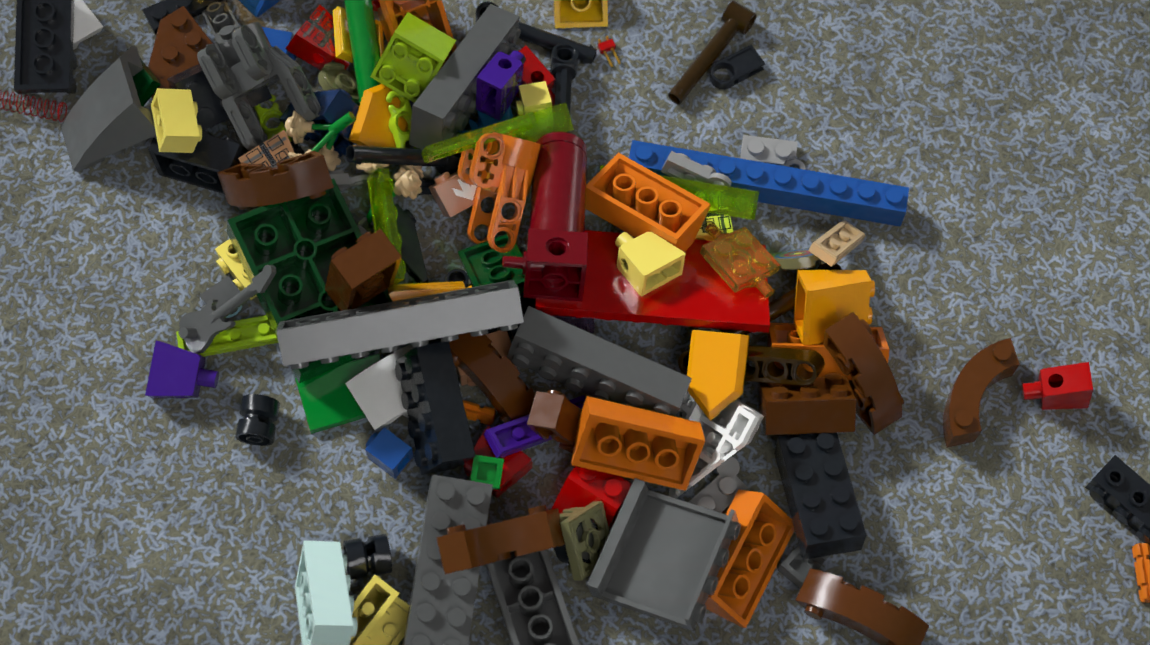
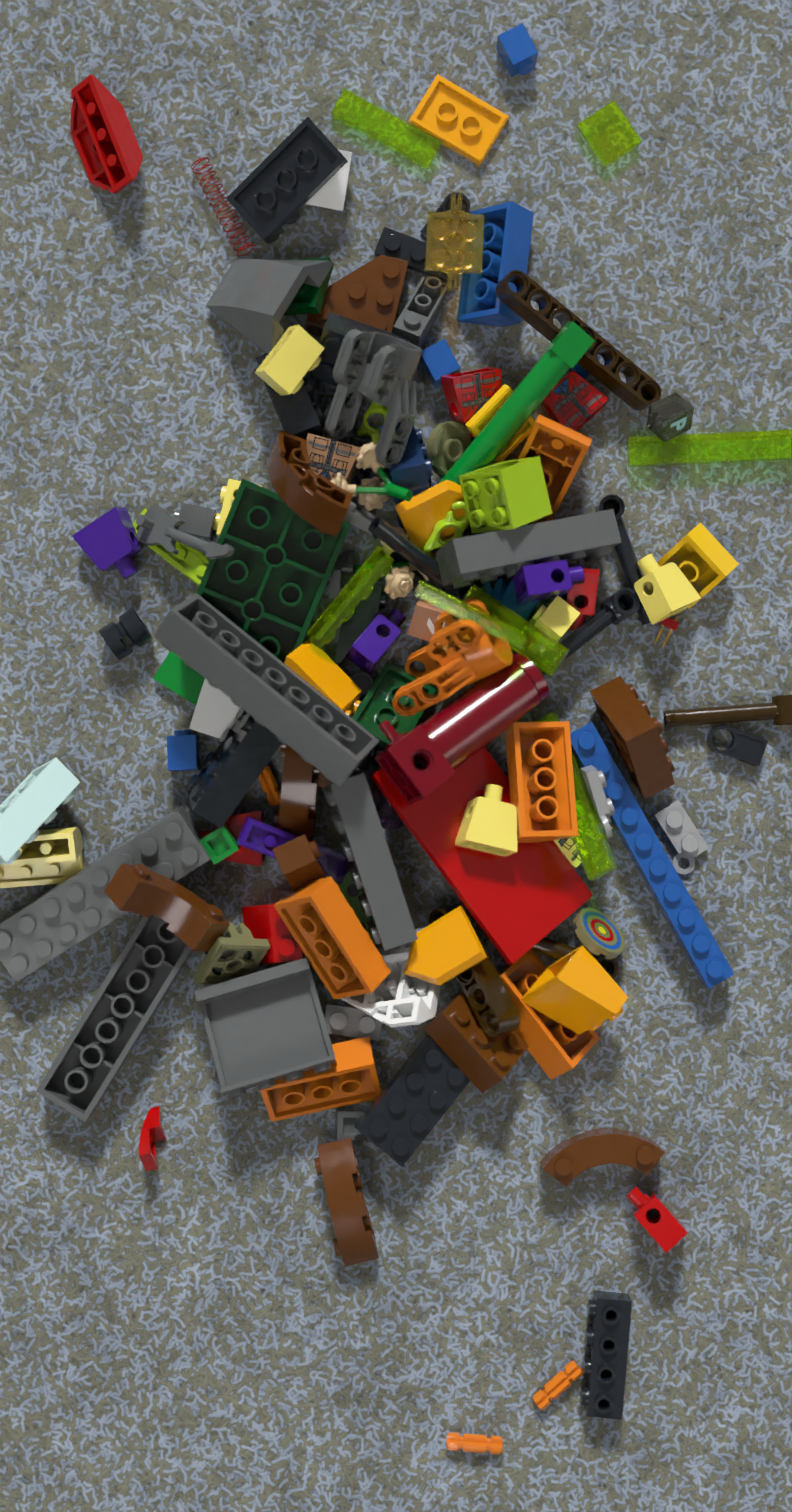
camera: 50 degrees right, 20 degrees up
reddish brown brick [325,229,402,311] -> none
black wheel [343,534,392,580] -> none
clear yellow plate [699,222,781,298] -> none
tan tile [808,220,866,267] -> none
reddish brown brick [823,312,904,435] -> none
none -> dark purple torso [348,608,406,675]
none -> reddish brown brick [590,676,675,799]
none -> light yellow torso [634,554,701,625]

